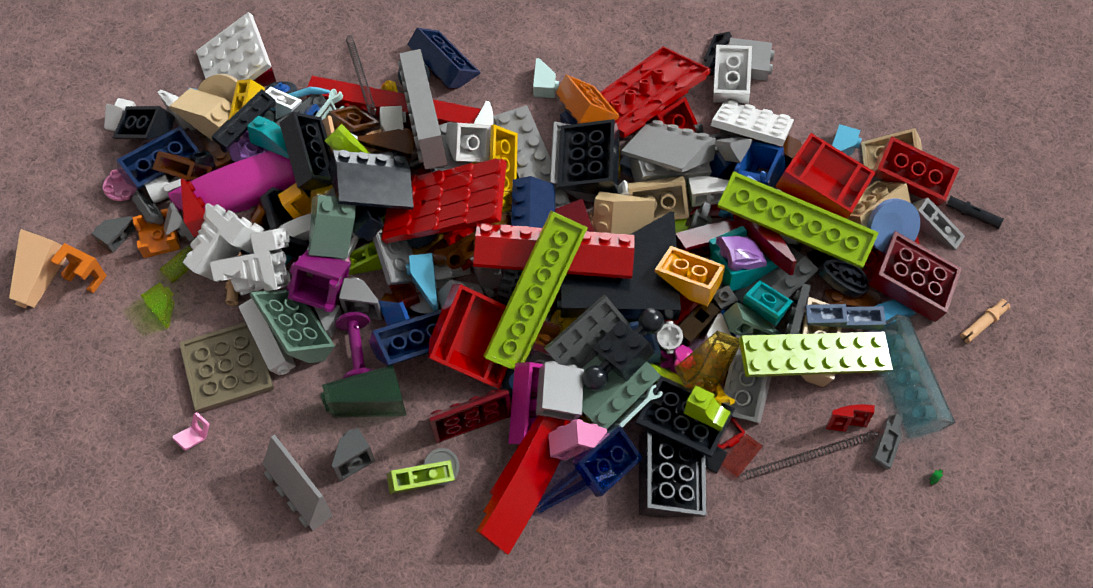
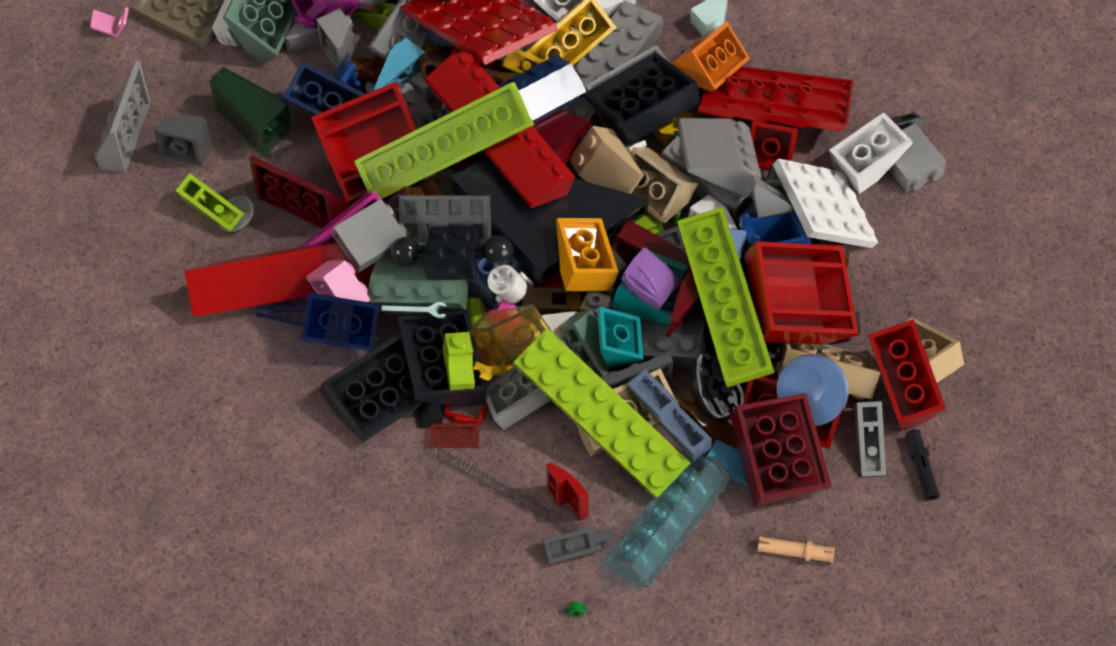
camera: 50 degrees right, 5 degrees down
magenta hose [335,312,378,386] -> none
medium azure slope [832,124,862,156] -> none

